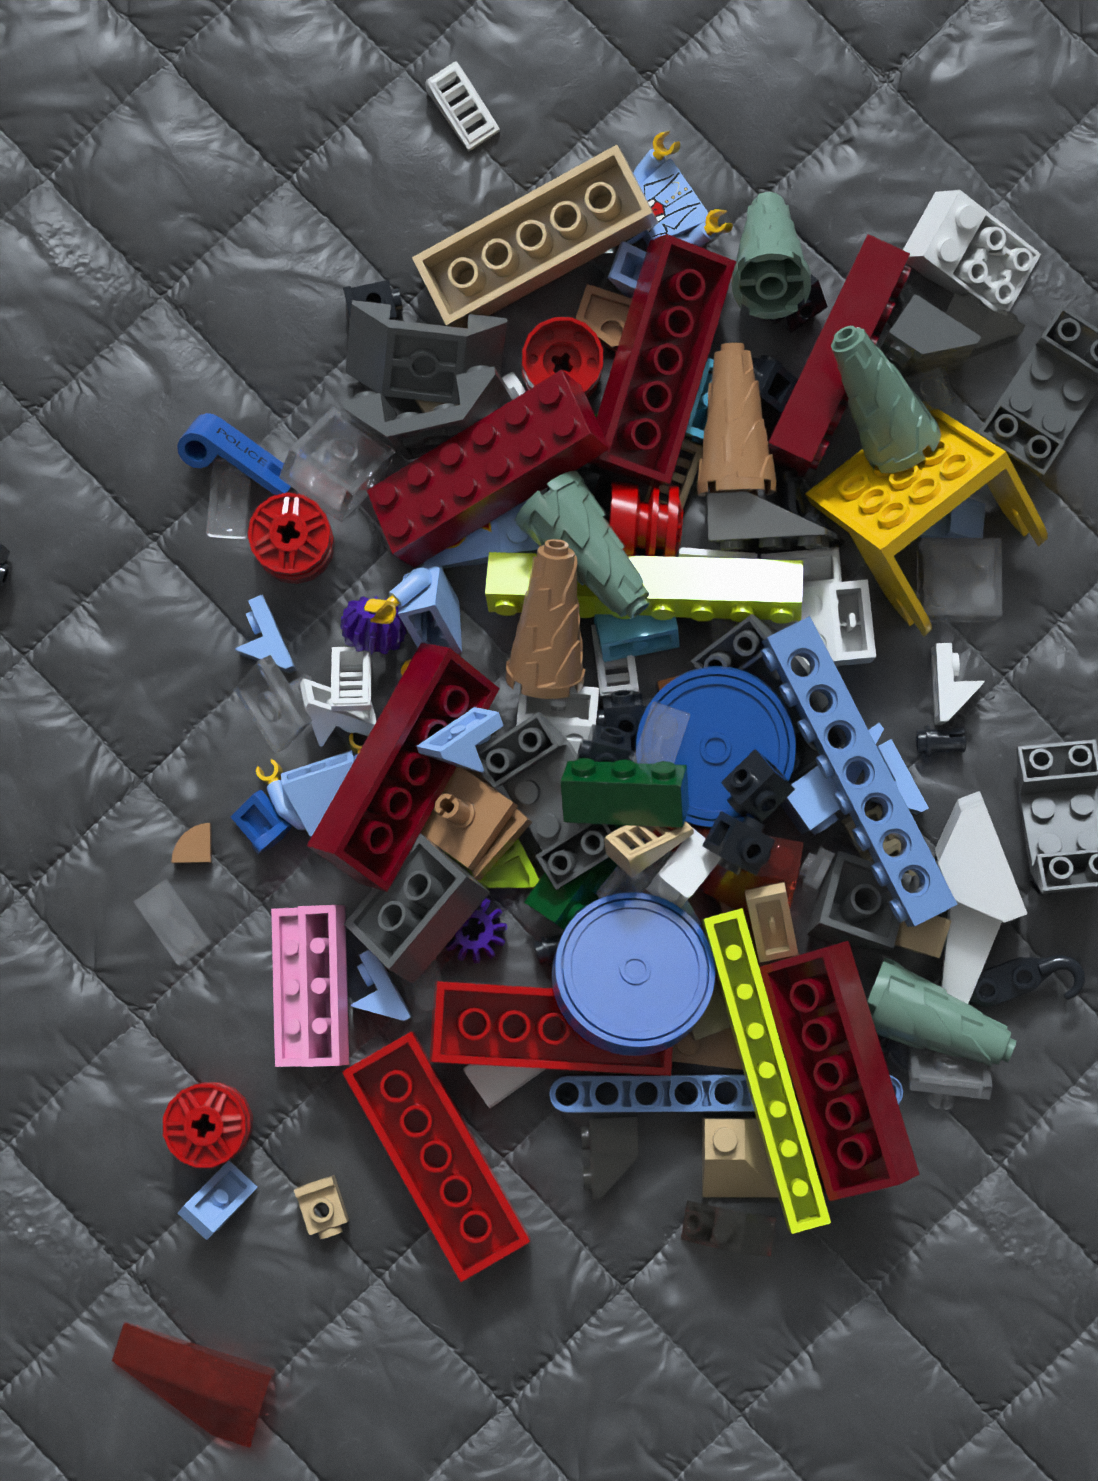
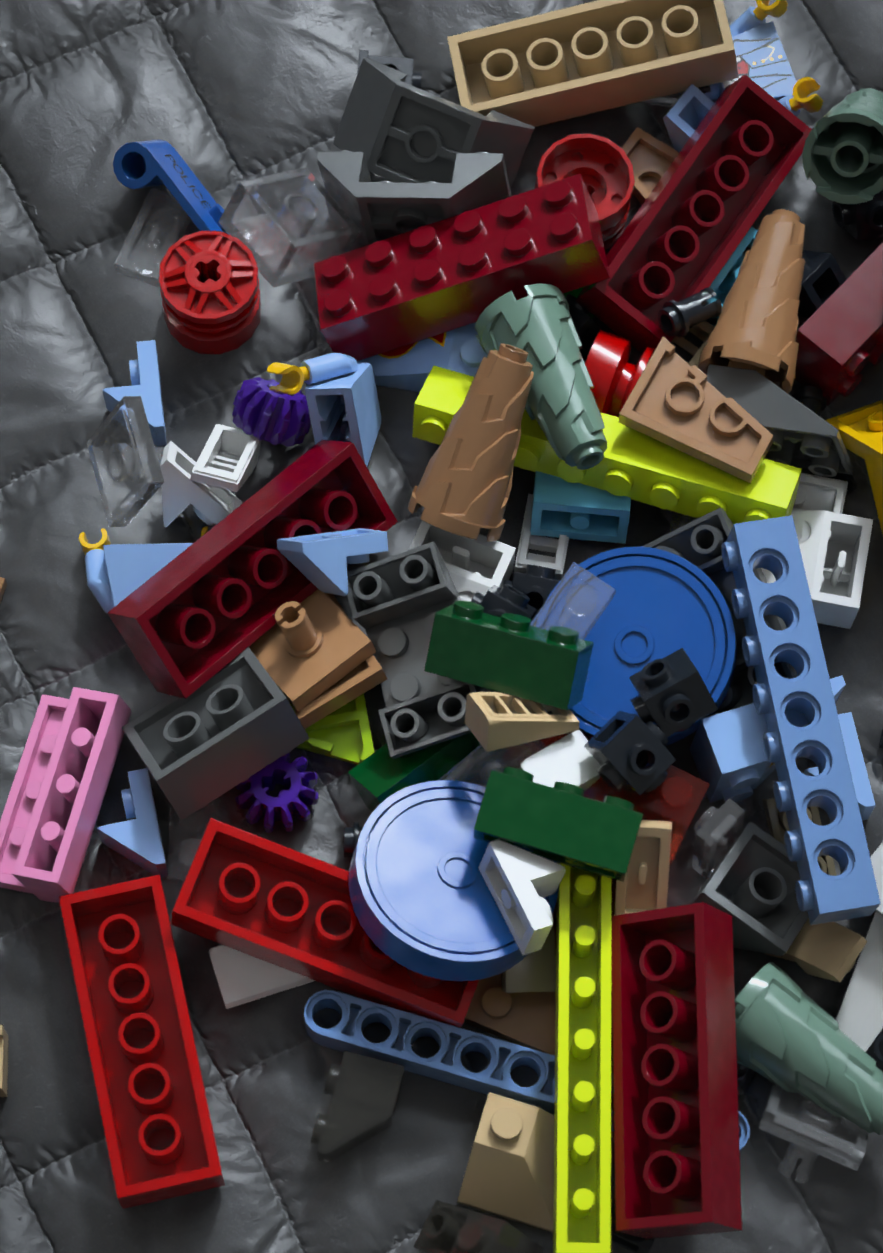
camera: 15 degrees right, 15 degrees down
blue tile [231,790,292,855] -> none
none -> dark green brick [473,767,643,882]
none -> white slope [479,839,566,955]
none -> medium nougat wing [619,337,774,483]
none -> black pin [658,287,722,337]

